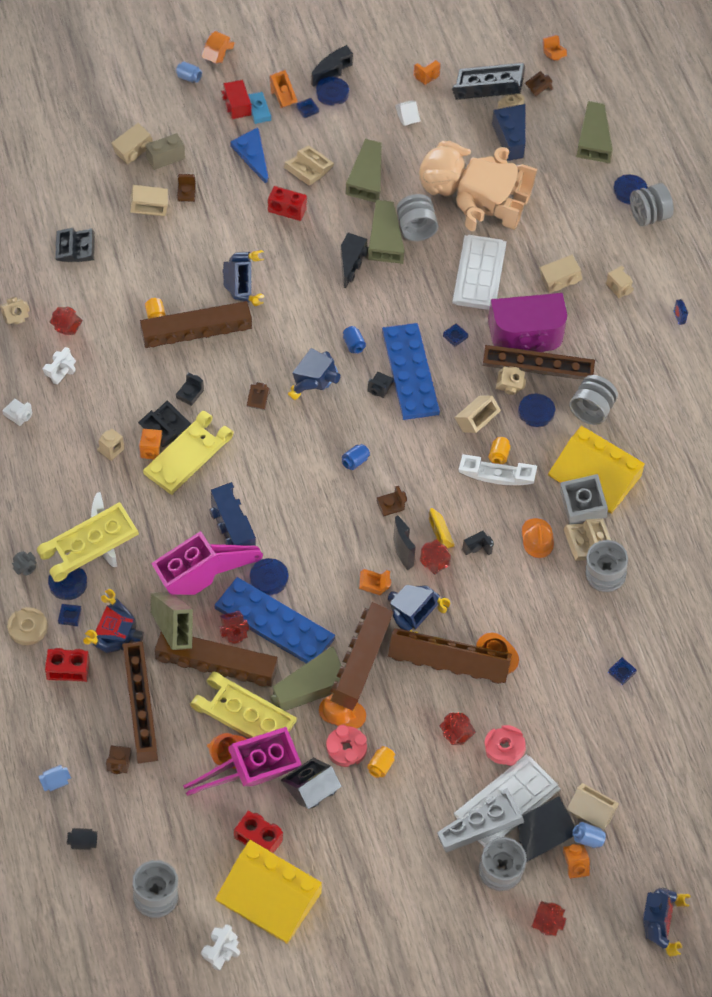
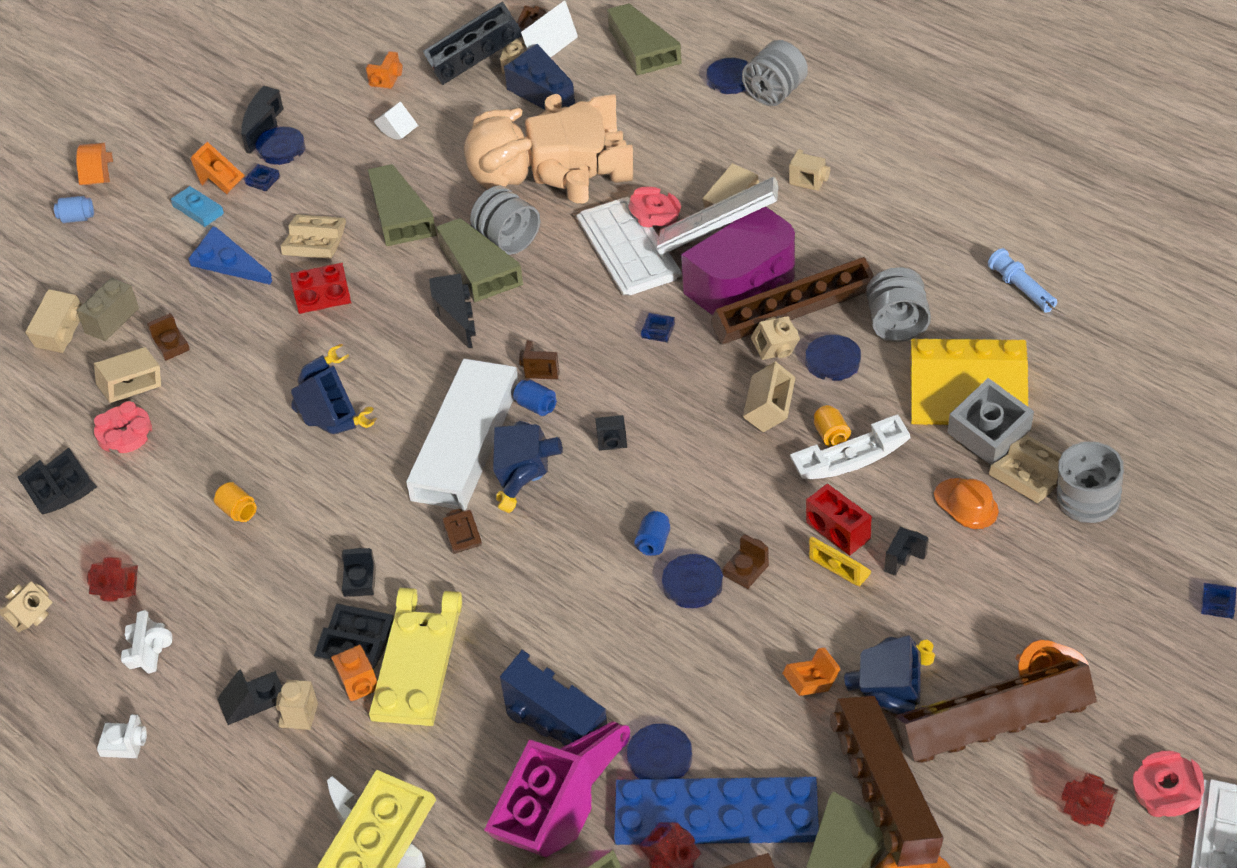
camera: 25 degrees left, 10 degrees down
reddish brown brick [140,301,252,348] -> none
red brick [221,79,252,119] -> none
blue plate [382,323,440,420] -> none
black slope [393,515,416,570] -> none
clear red brick [420,539,451,575] -> none
clear blue tile [673,299,689,325] -> none
none -> coral plate [94,401,152,453]
none -> black slope [217,669,282,725]
none -> white brick [406,359,519,511]
none -> reddish brown bracket [519,340,560,380]
none -> white sticker [521,0,578,57]
none -> coral plate [628,187,681,228]
none -> white piece [657,176,778,255]
none -> clear blue tile [662,554,723,609]
none -> red brick [806,483,872,556]
none -> light blue pin [987,248,1057,313]

